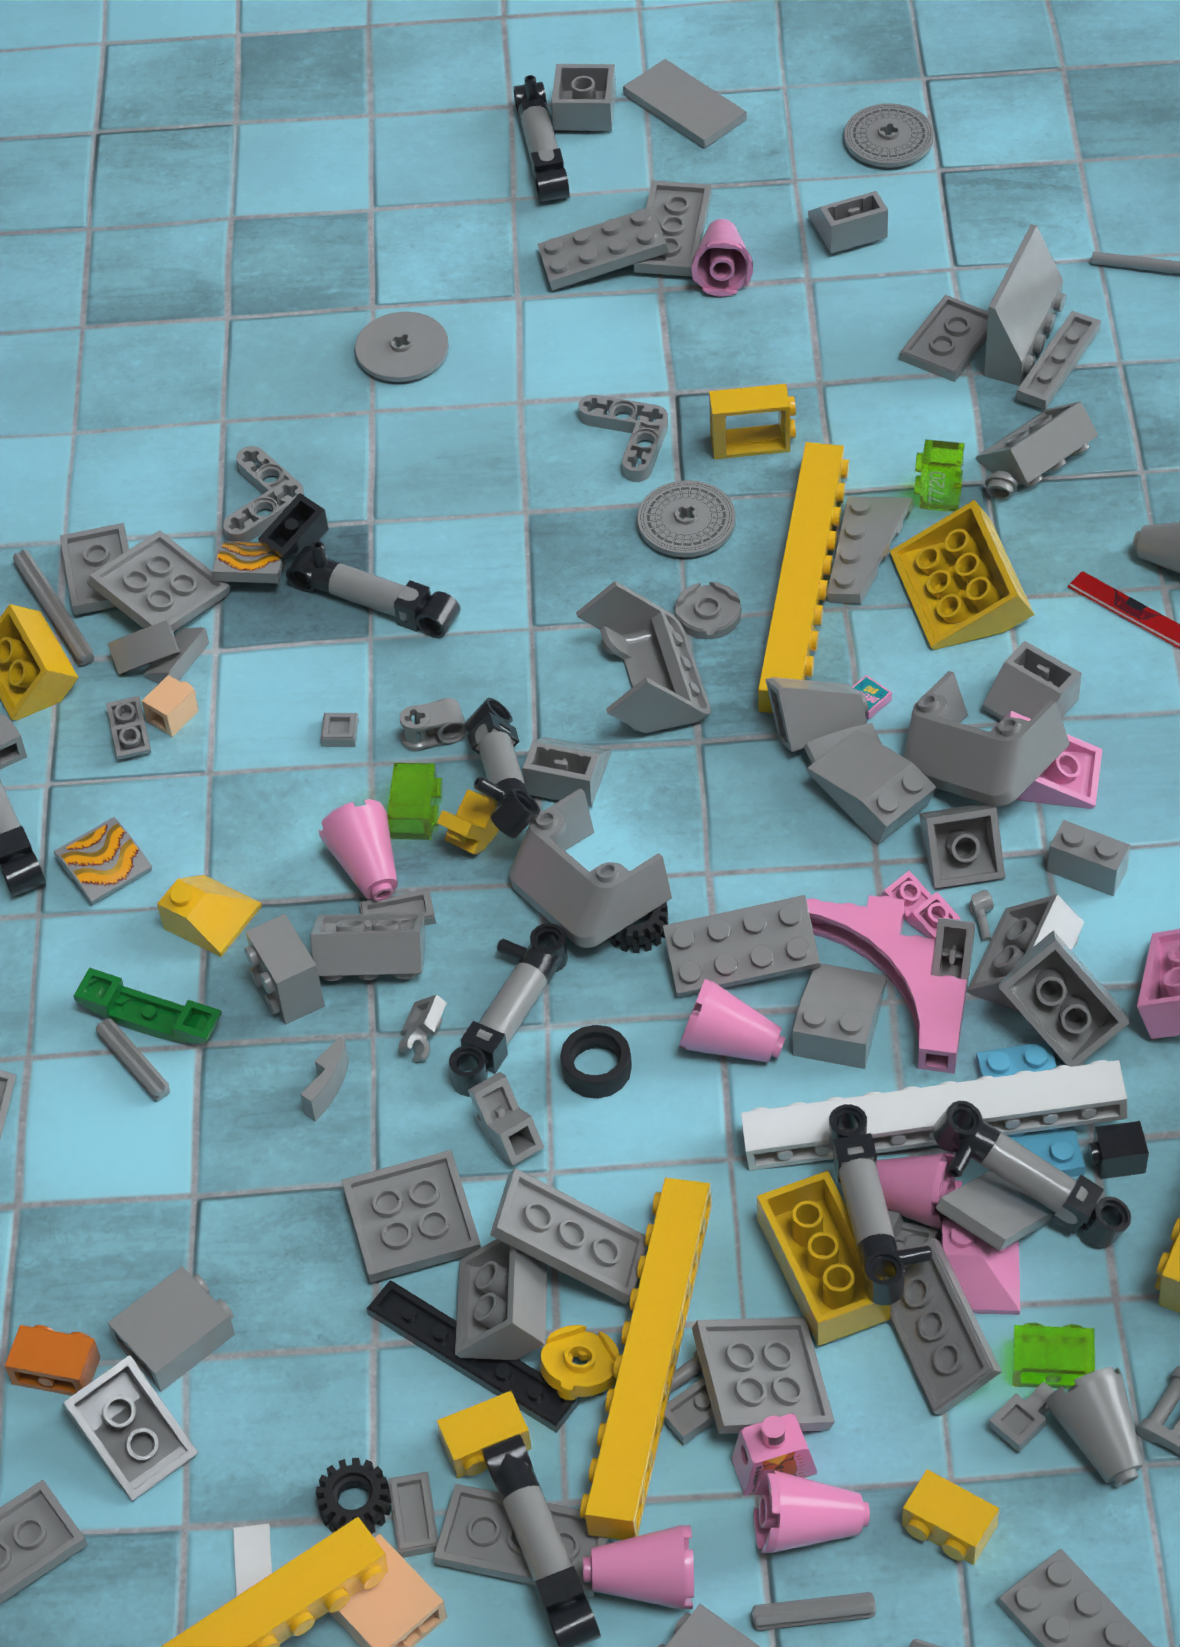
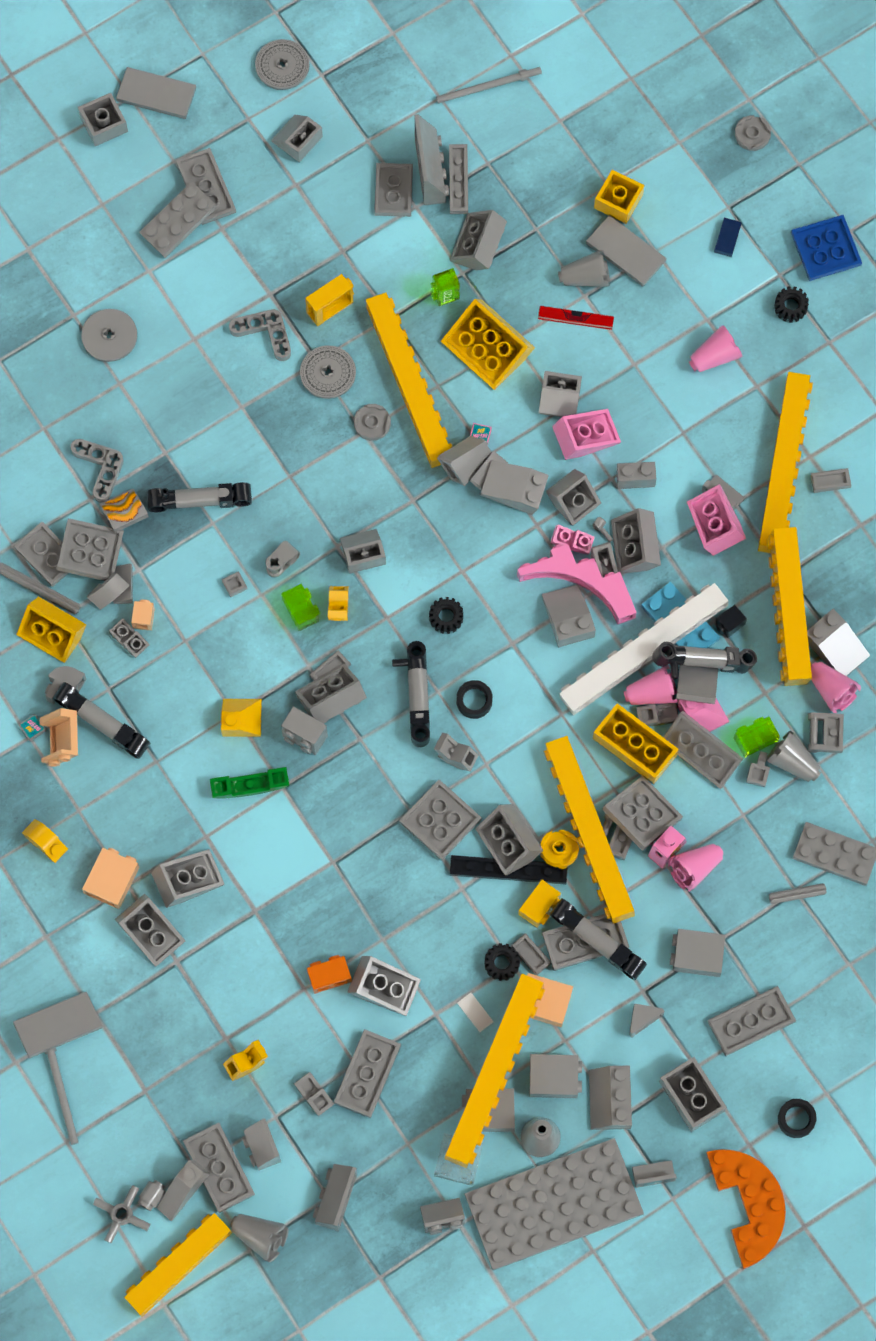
camera: 35 degrees left, 20 degrees up
slope [54,817,152,906] -> none
light grey axle [96,1018,170,1101] -> none
light grey brick [108,1266,235,1392] -> none
black slope [258,493,329,559] -> none
light grey slope [300,1037,349,1122] -> none
bright pink cone [319,799,398,901] -> none
light grey plate [398,994,447,1063] -> none
black piece [465,697,540,838] -> none
light grey plate [490,1168,646,1304] -> none
light grey windscreen [509,788,672,948] -> none
black piece [513,75,570,203] -> none
light grey windscreen [576,581,711,733] -> none
bright pink cone [583,1525,694,1610] -> none
light grey plate [663,895,821,998] -> none
bright pink cone [679,979,786,1062] -> none
bright pink cone [691,219,753,297] -> none
light grey axle [752,1592,876,1630] -> none
light grey wing [827,496,914,603] -> none
black piece [829,1104,932,1305] -> none
yellow brick [902,1469,999,1565] -> none
light grey windscreen [903,671,1070,806] -> none
light grey plate [985,471,1018,499] -> none
light grey slope [998,930,1129,1067] -> none

